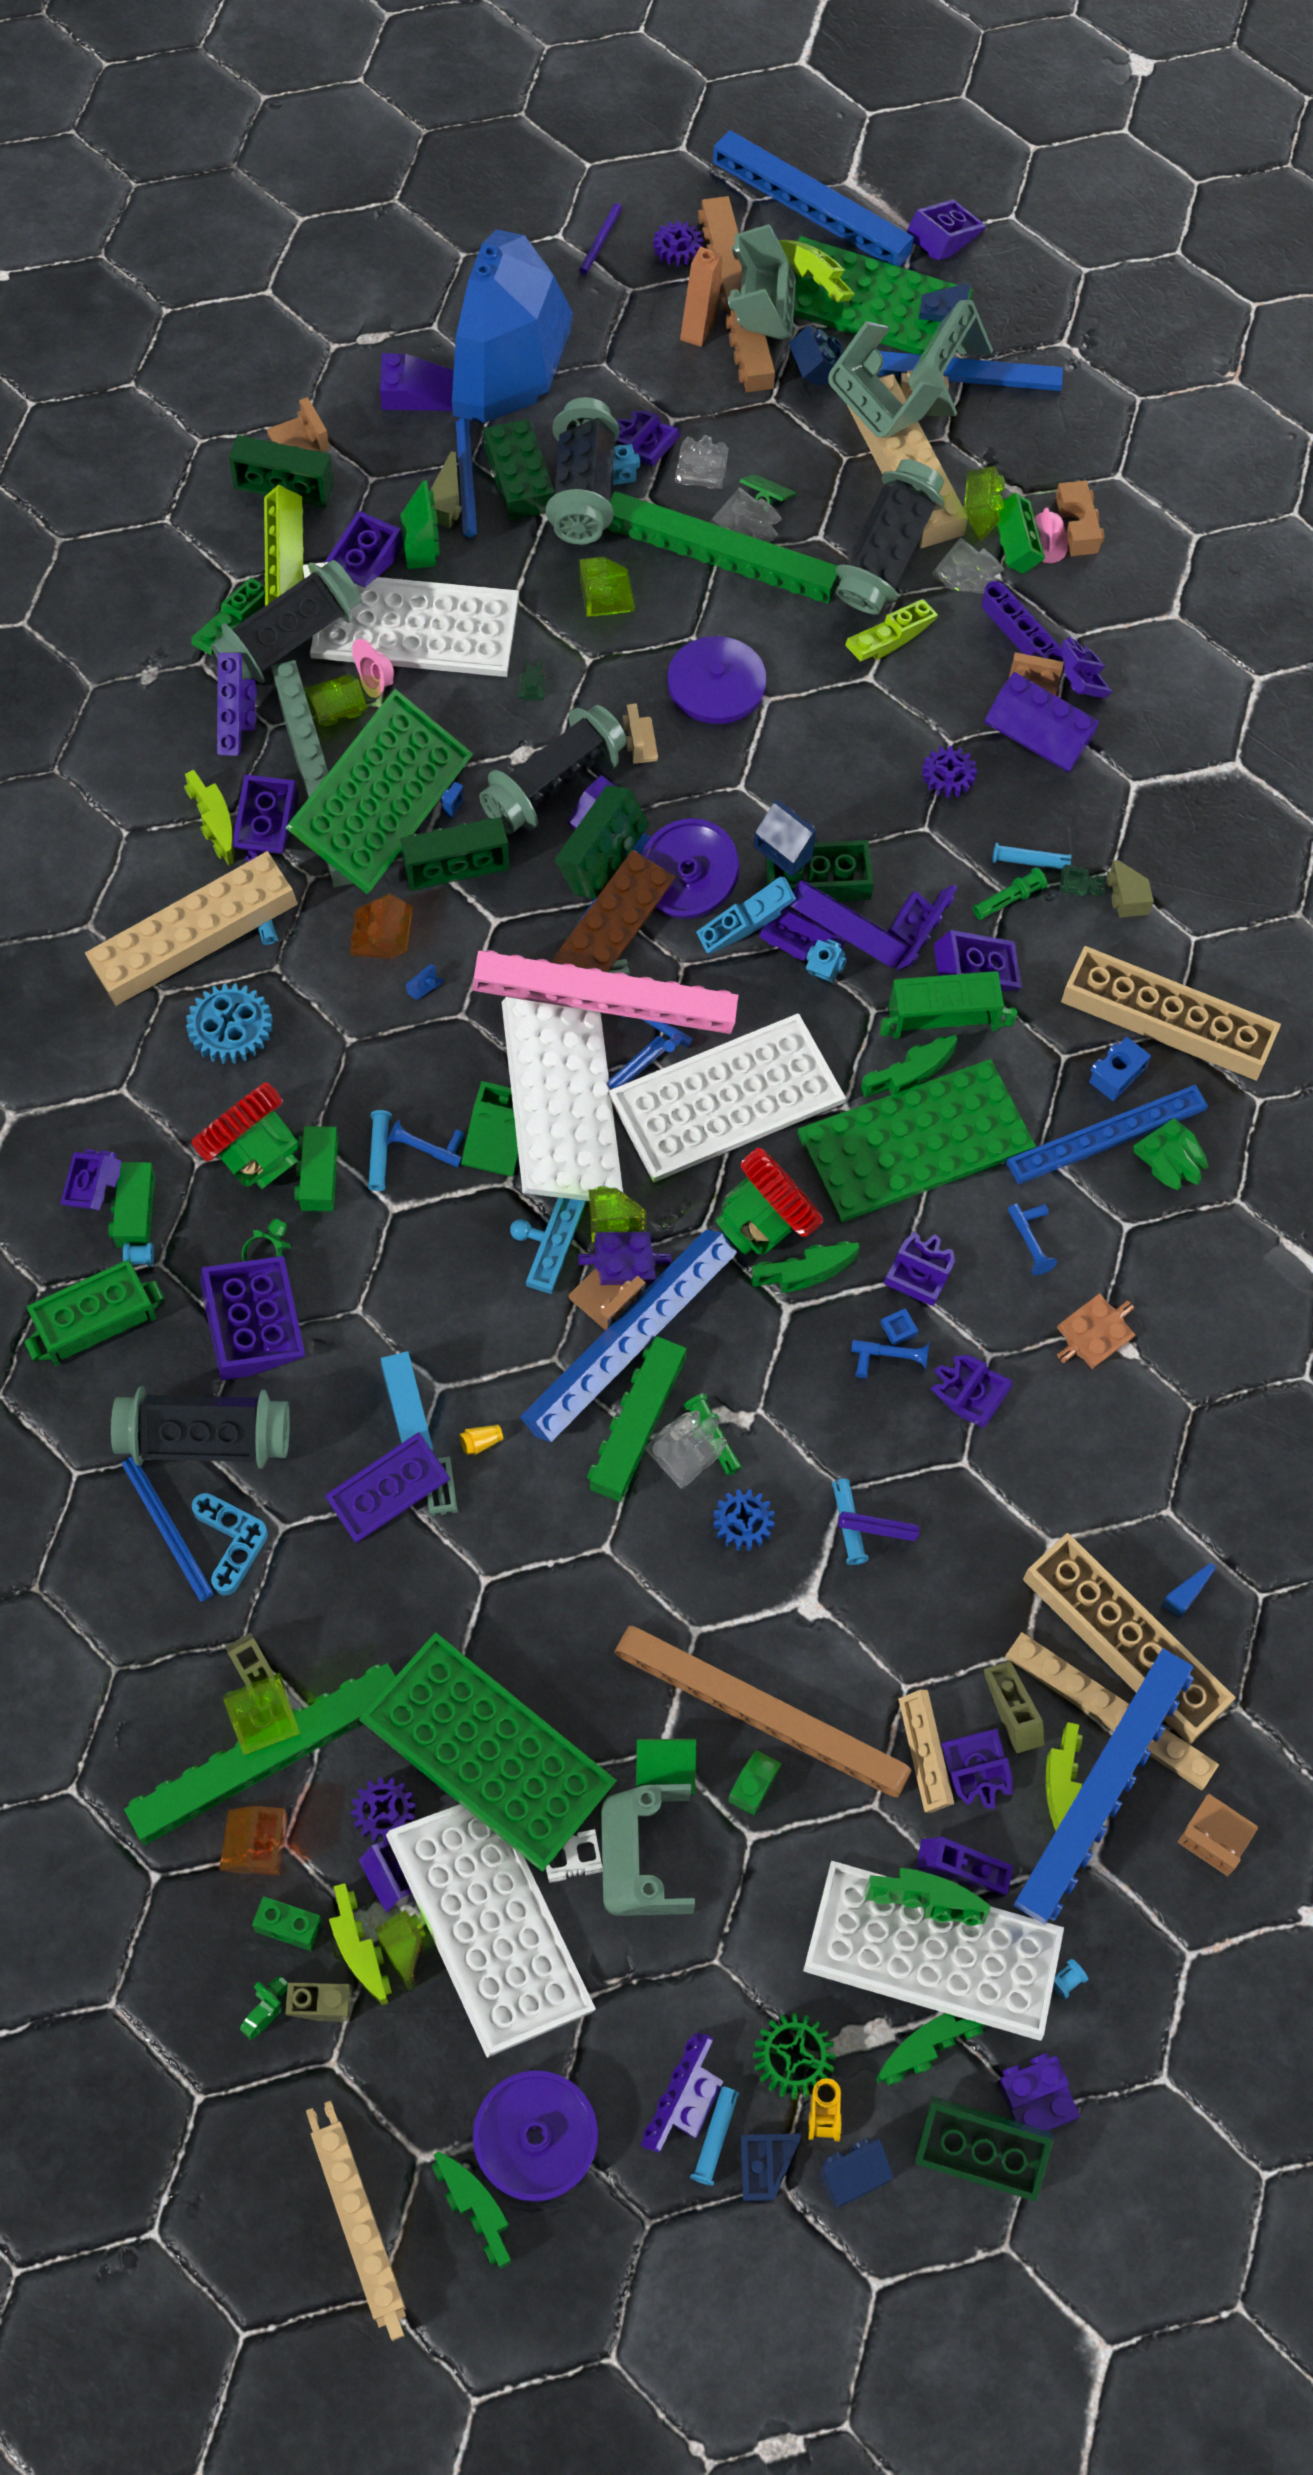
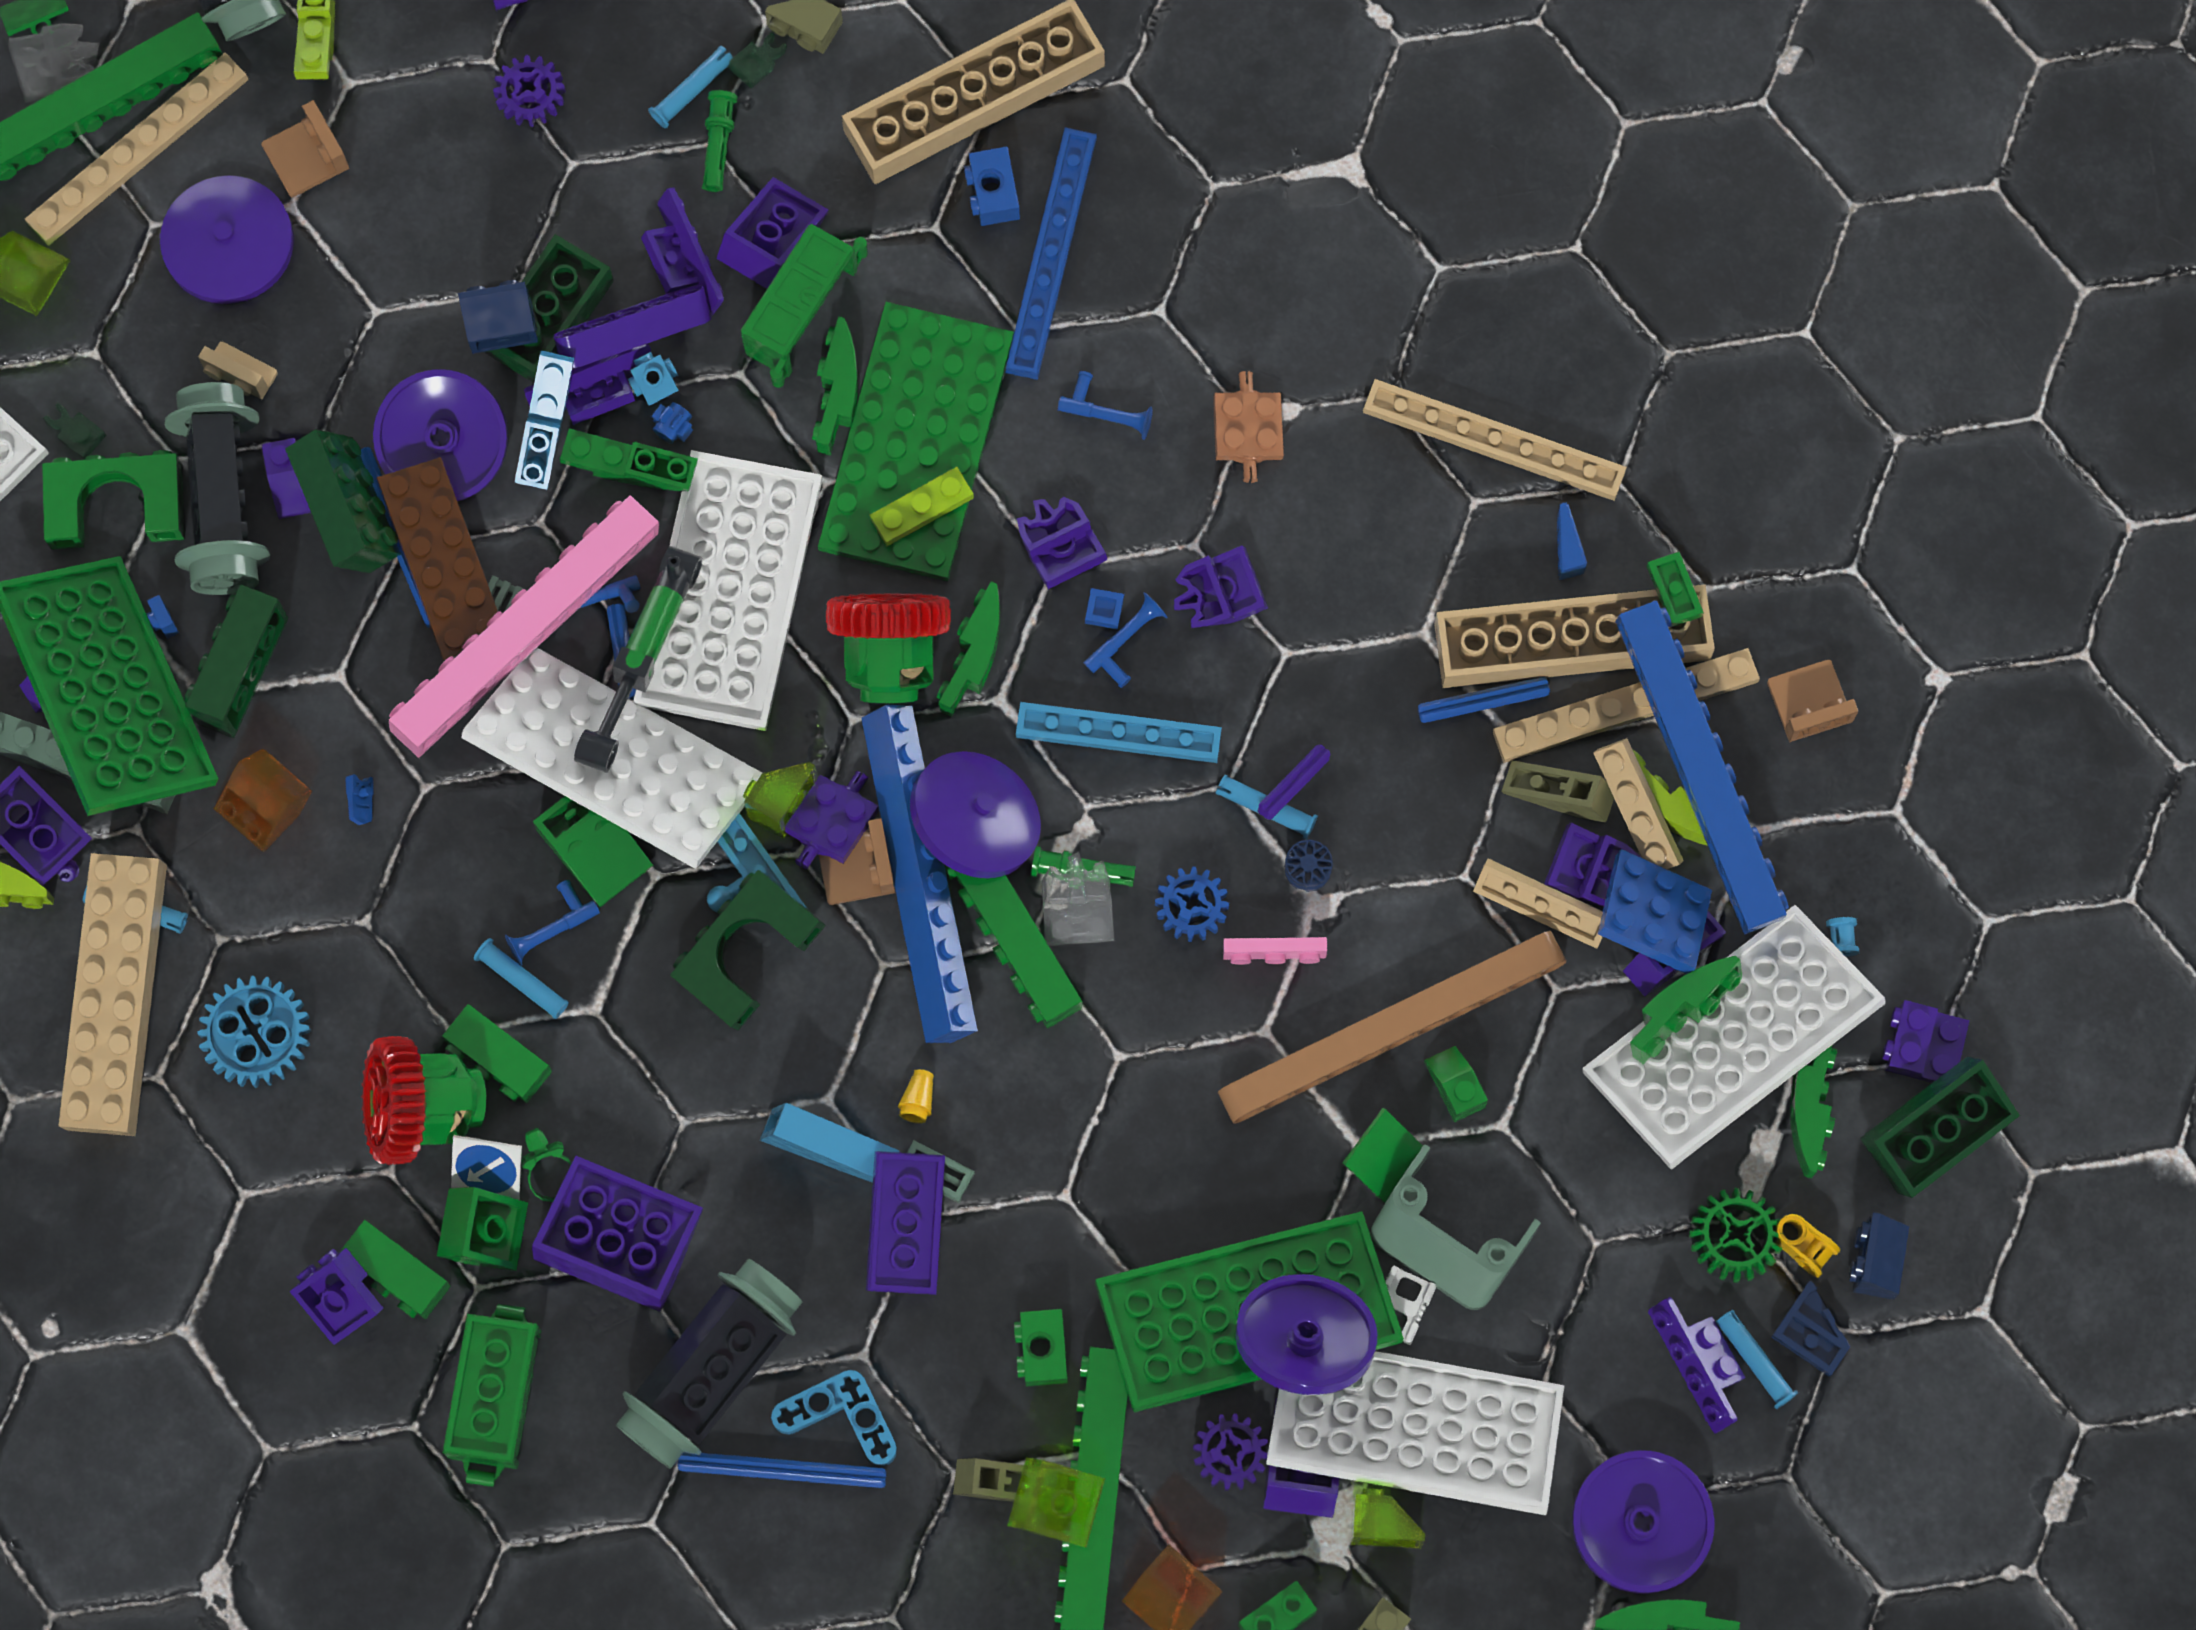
camera: 50 degrees left, 10 degrees up
dark azure bush [123,1243,154,1267] -> none
lime slope [329,1883,392,2005] -> none
green plate [1134,1118,1208,1190] -> none
none -> tan plate [25,52,249,246]
none -> green arch [42,450,185,550]
none -> medium nougat bracket [261,100,349,198]
none -> green slope [437,1187,528,1271]
none -> piece [451,1135,522,1200]
none -> green slope [560,429,698,491]
none -> black piece [574,546,703,773]
none -> blue gear [651,402,693,444]
none -> dark green arch [671,870,826,1031]
none -> lime plate [870,467,974,546]
none -> dark purple dish [910,751,1041,878]
none -> green brick [1014,1309,1068,1387]
none -> dark azure plate [1016,702,1222,763]
none -> bright pink plate [1223,937,1327,965]
none -> dark purple dish [1235,1274,1377,1395]
none -> dark blue wheel [1284,839,1333,892]
none -> tan plate [1363,379,1627,501]
none -> blue axle [1418,677,1550,723]
none -> tan plate [1594,738,1684,869]
none -> blue plate [1598,849,1712,974]
none -> green plate [1647,551,1704,627]

